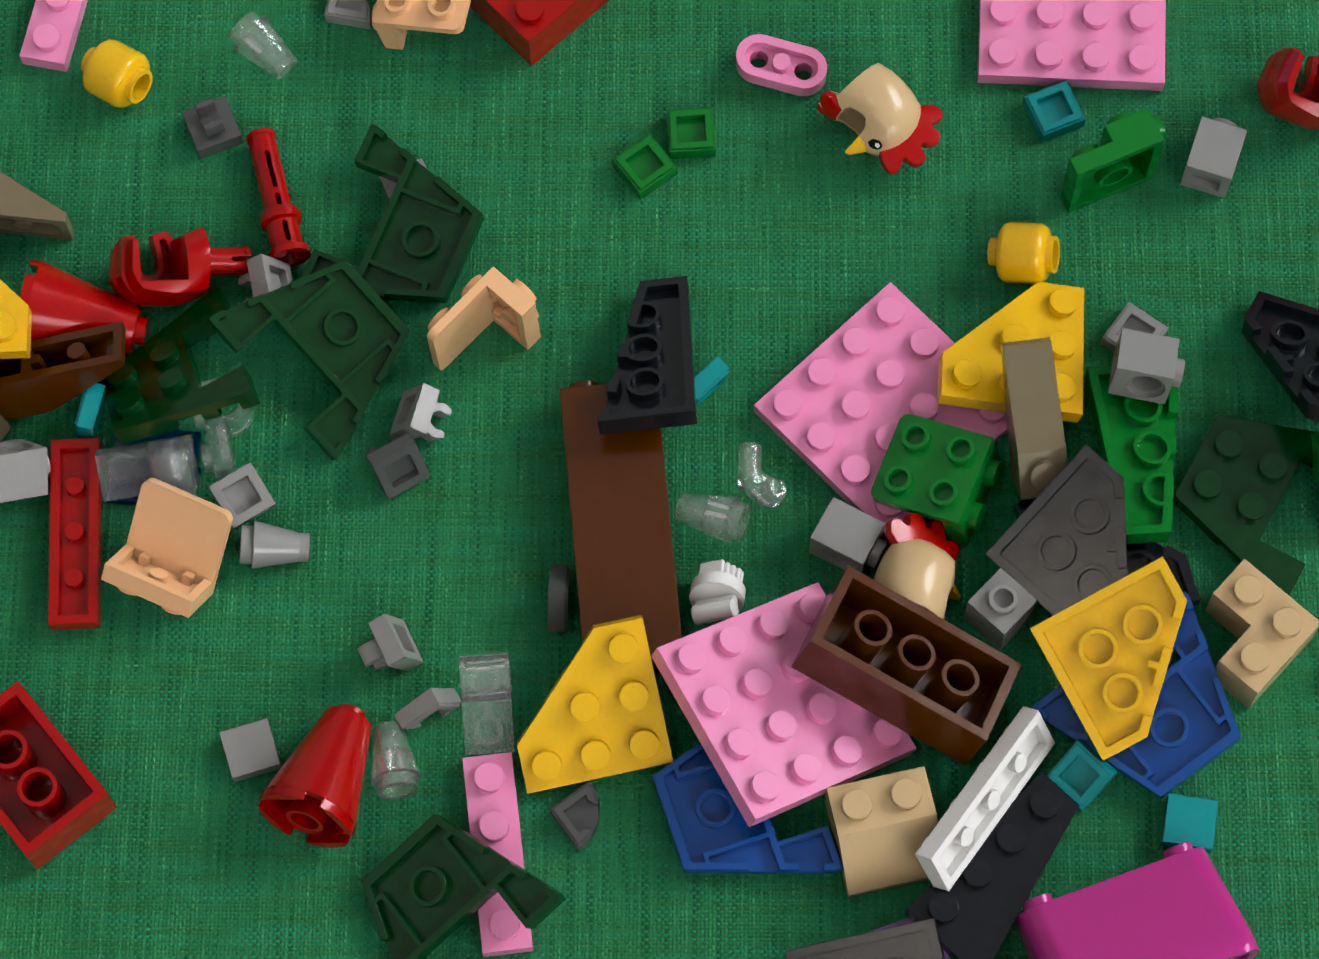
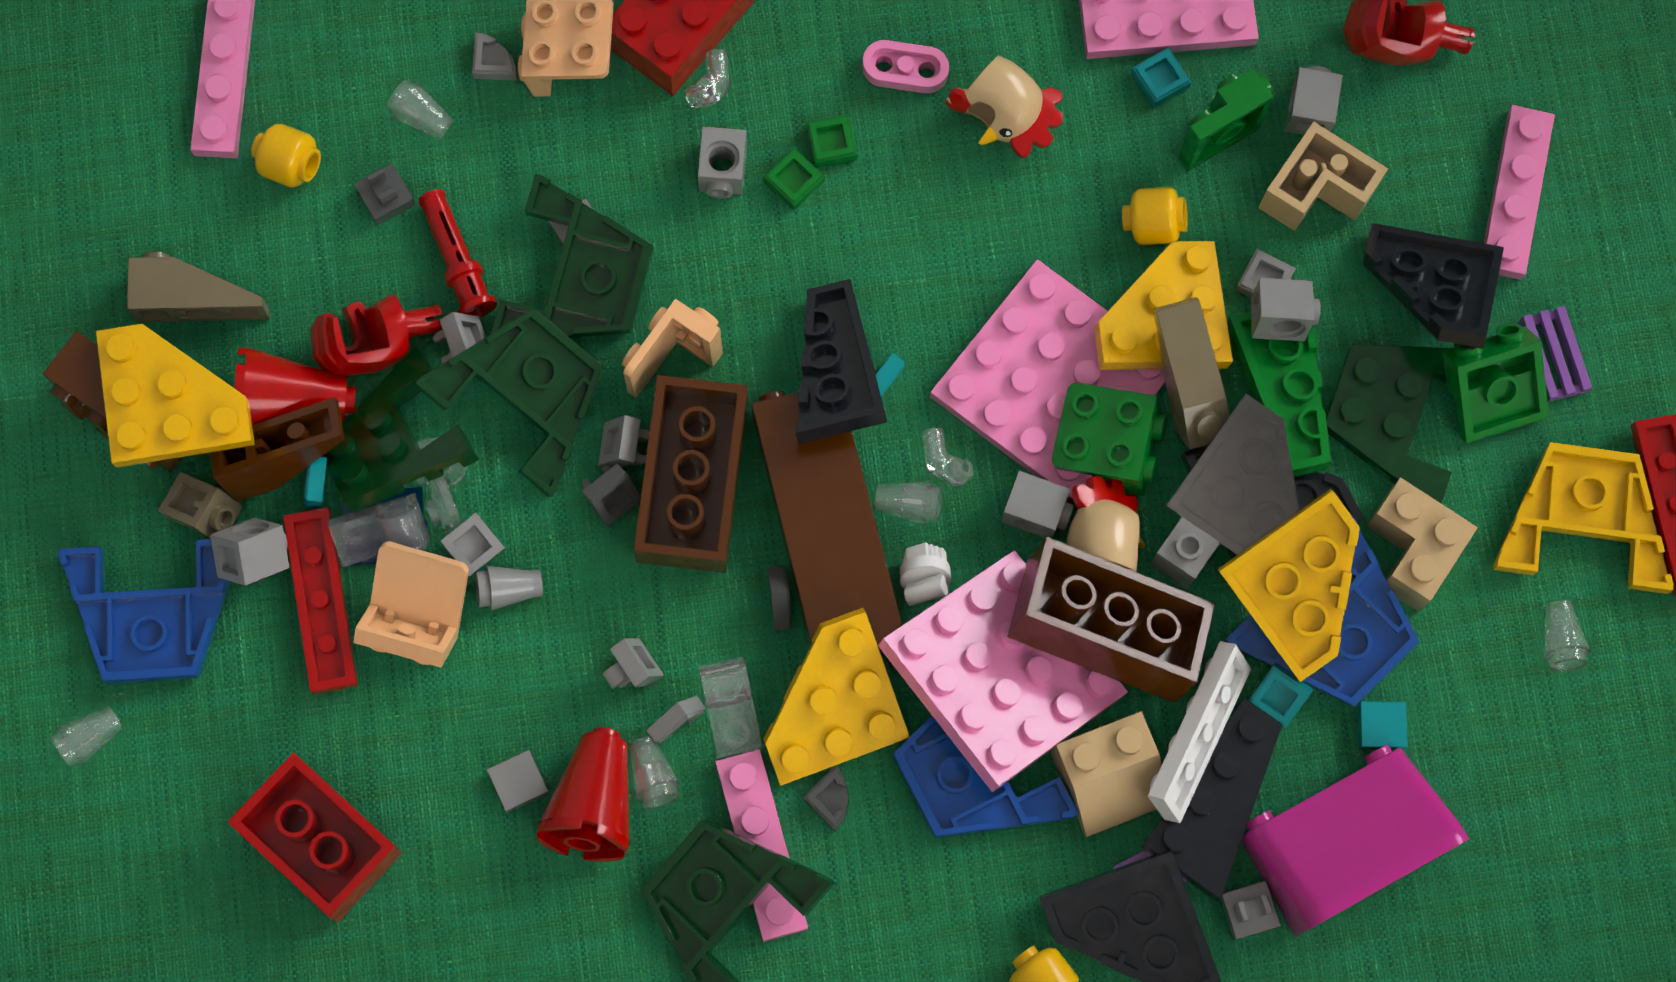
camera: 15 degrees left, 5 degrees up
none -> reddish brown brick [634,375,748,573]
none -> clear arm [686,49,730,108]
none -> light grey brick [698,127,747,199]
none -> tan brick [1258,121,1388,231]

